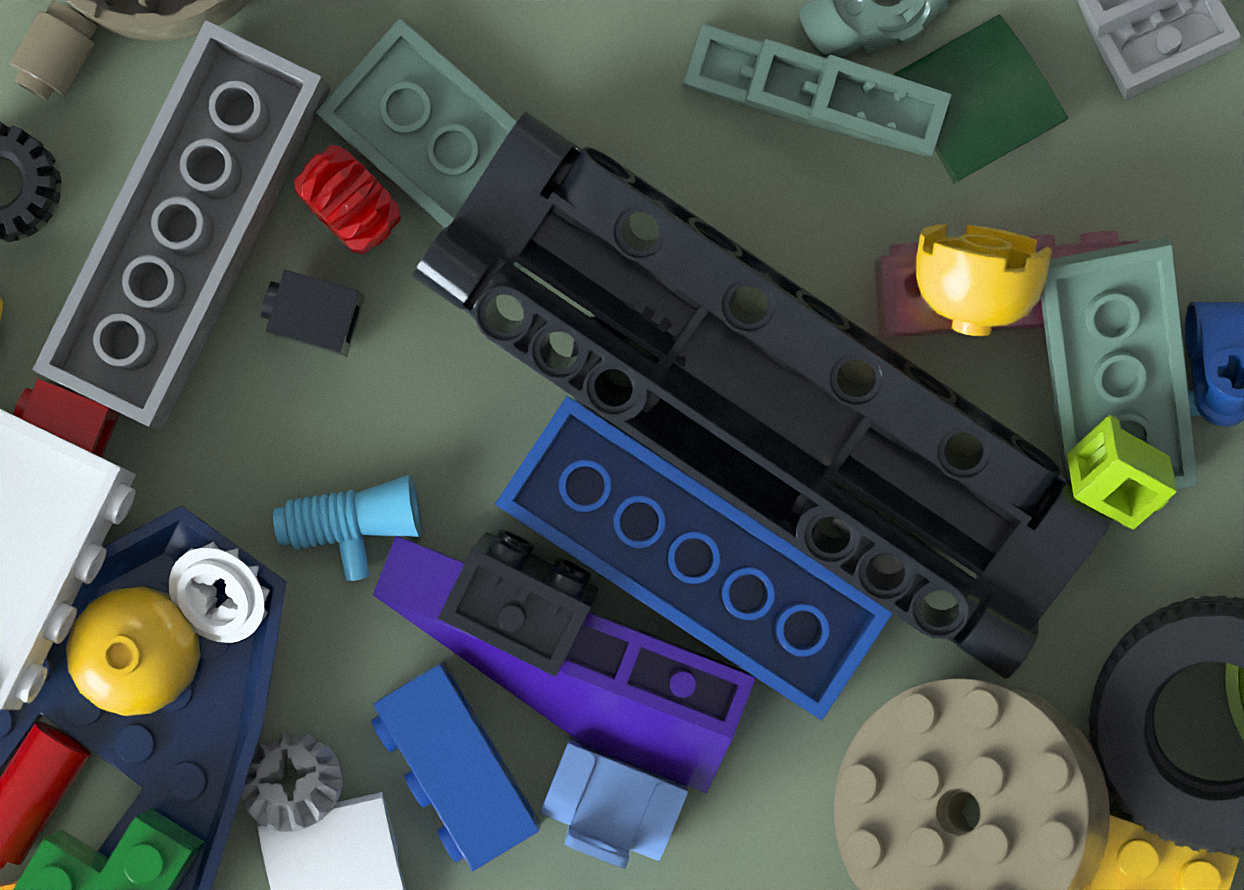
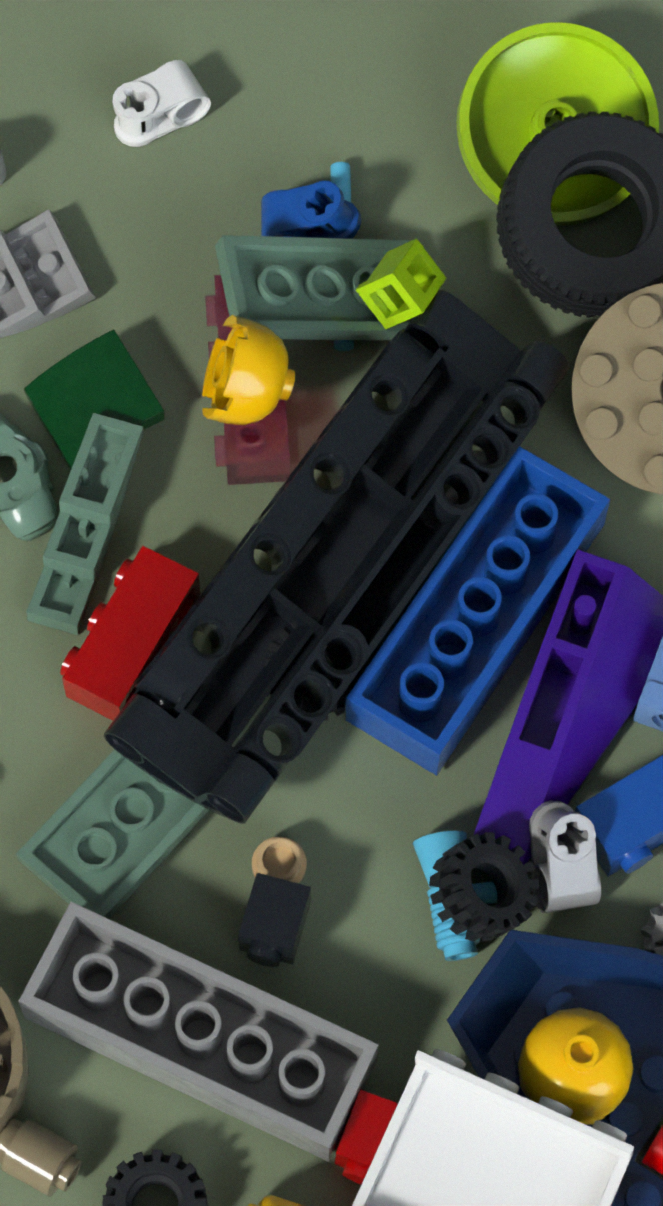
camera: 90 degrees left, 20 degrees down
white gear [169,542,269,643] -> none
red gear [294,145,401,255] -> none
black bracket [438,529,599,677] -> none
none -> red brick [60,545,201,721]
none -> tan plate [252,836,307,884]
none -> black tyre [429,832,539,942]
none -> light grey piece [529,800,601,913]

